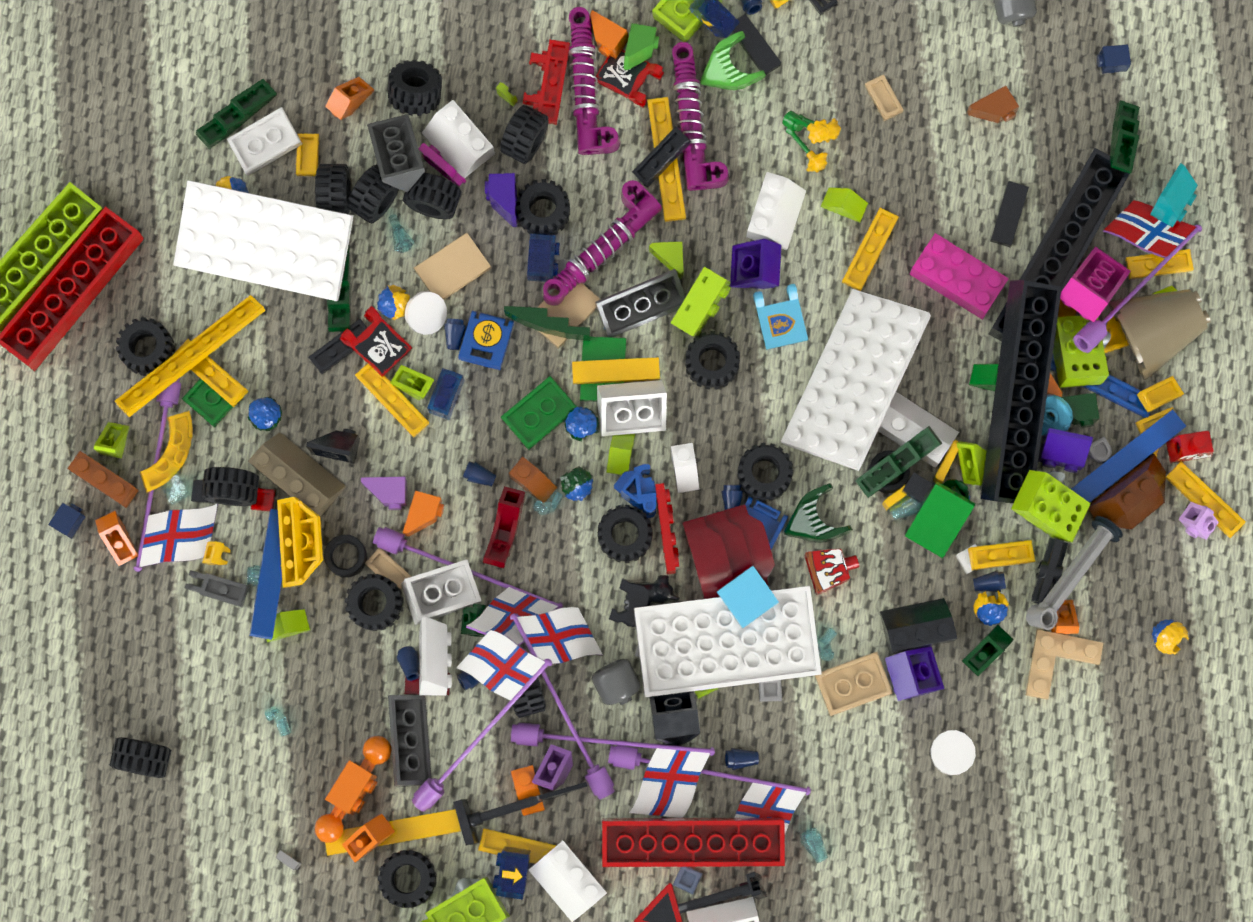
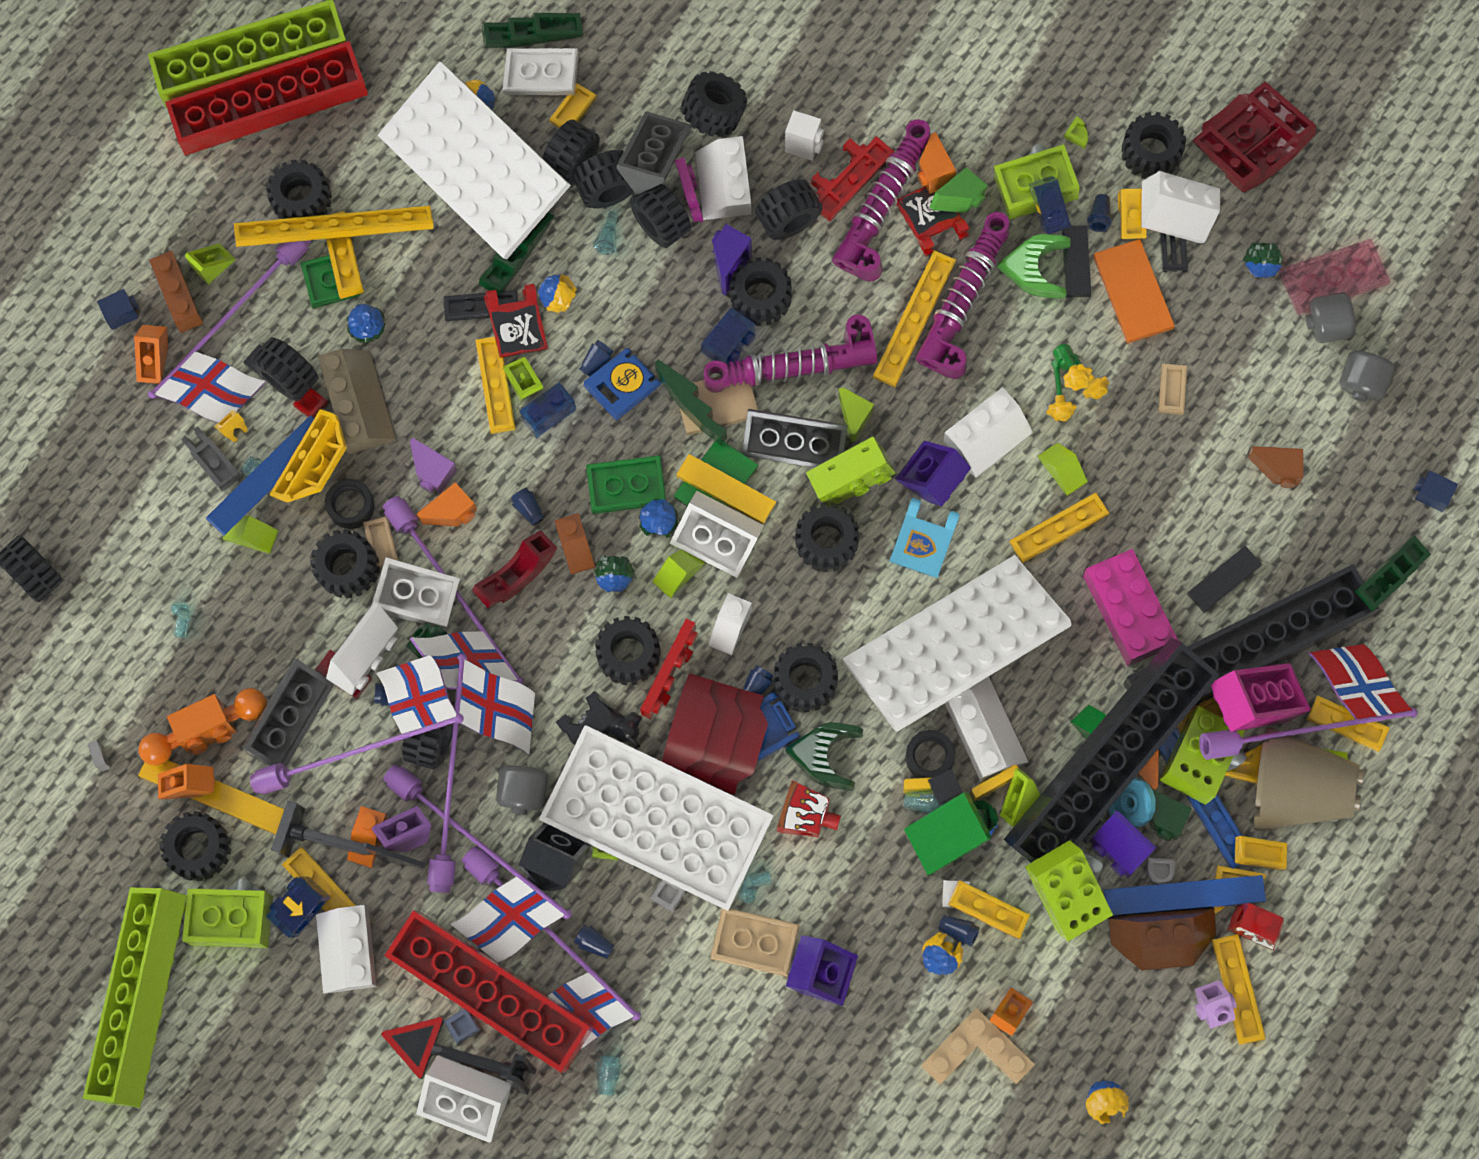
camera: 35 degrees right, 5 degrees down
yellow tile [140,411,193,493] -> none
clear light blue slope [161,474,191,505] -> none
black slope [306,429,360,464] -> none
orange slope [325,77,374,120] -> none
dark blue cone [397,646,419,681] -> none
white tile [405,291,447,335] -> none
tan tile [414,233,491,300] -> none
lime tile [496,82,518,107] -> none
clear light blue arm [533,491,564,515] -> none
blue piece [614,464,656,518] -> none
black tile [632,126,692,188] -> none
medium azure tile [717,566,779,628] -> none
dark green slope [855,426,942,498] -> none
black slope [880,598,958,655] -> none
white tile [930,730,976,775] -> none
dark green slope [962,624,1014,676] -> none
light grey piece [1026,516,1123,630] -> none
black piece [1031,538,1068,605] -> none
teal slope [1150,163,1198,227] -> none
none -> white brick [785,110,824,161]
none -> orange tile [1093,239,1175,344]

